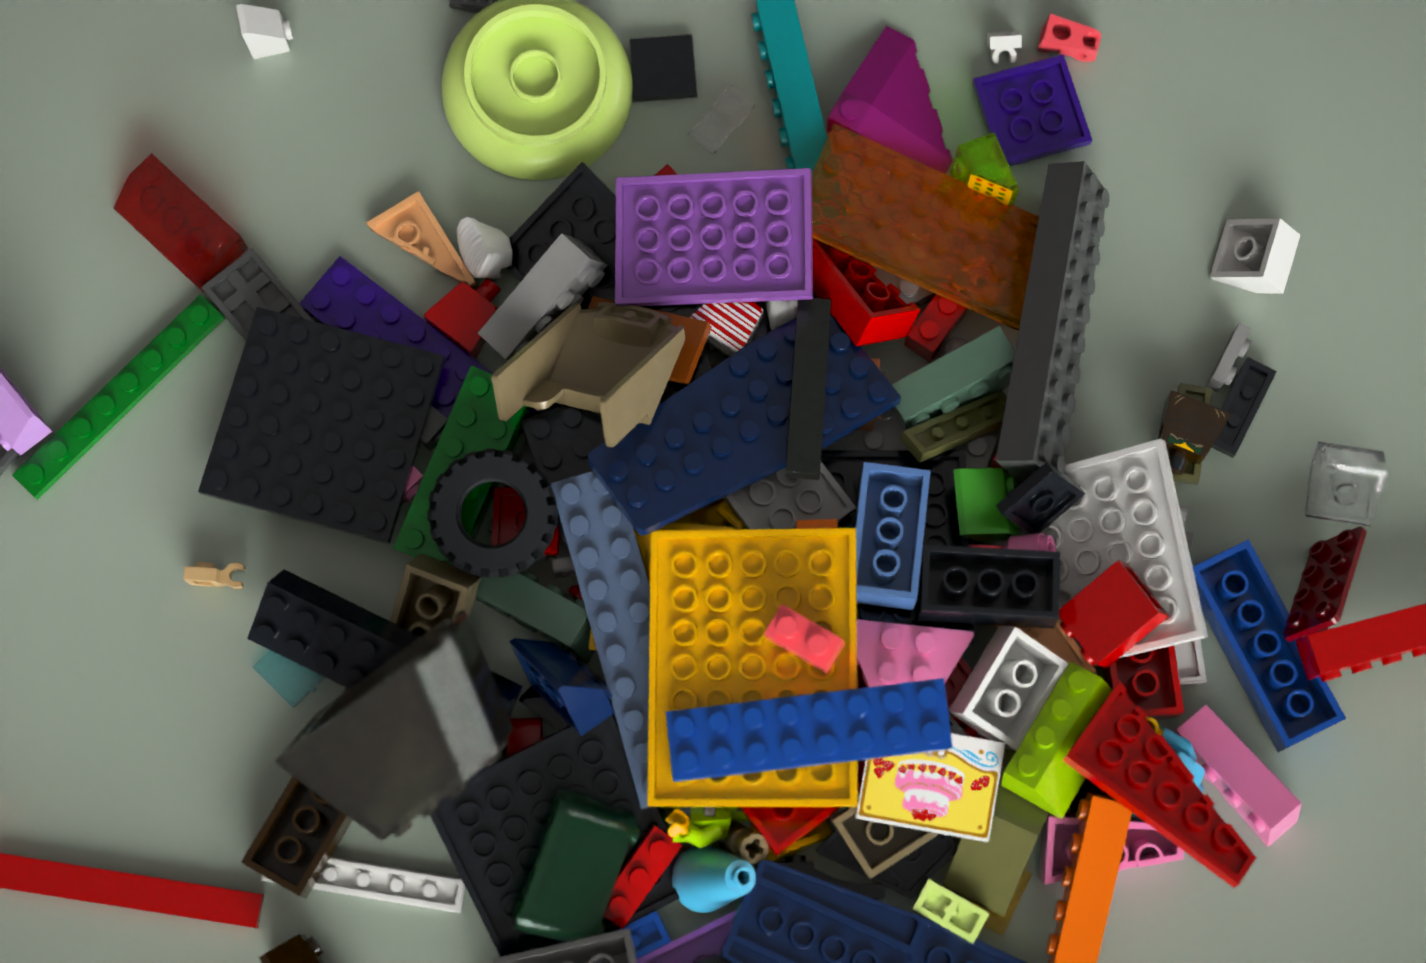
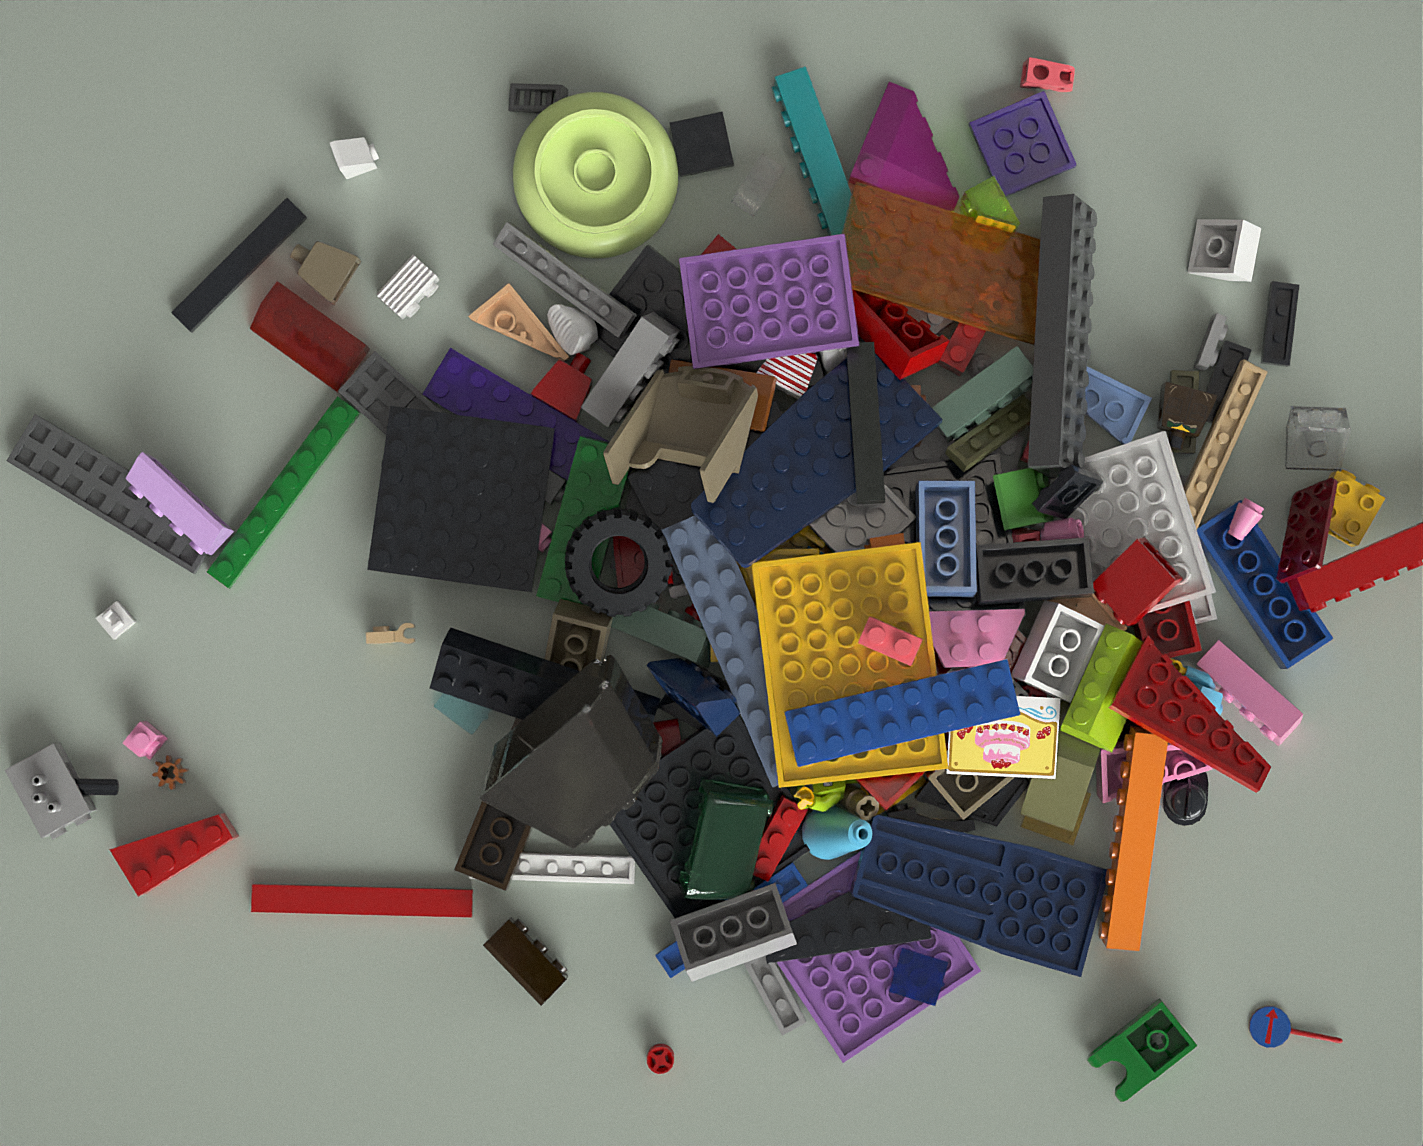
camera: 10 degrees left, 10 degrees up
yellowish green hinge [913,878,990,944] -> none
white tile [986,31,1022,64] -> none
none -> black tile [171,198,307,333]
none -> dark tan torso [290,241,361,306]
none -> white brick [376,255,439,320]
none -> light grey plate [493,222,637,338]
none -> light blue wing [1085,367,1152,445]
none -> black piece [1163,772,1209,826]
none -> tan tile [1183,359,1267,530]
none -> bright pink cone [1227,498,1264,541]
none -> black plate [1261,281,1300,367]
none -> yellow brick [1328,469,1385,547]

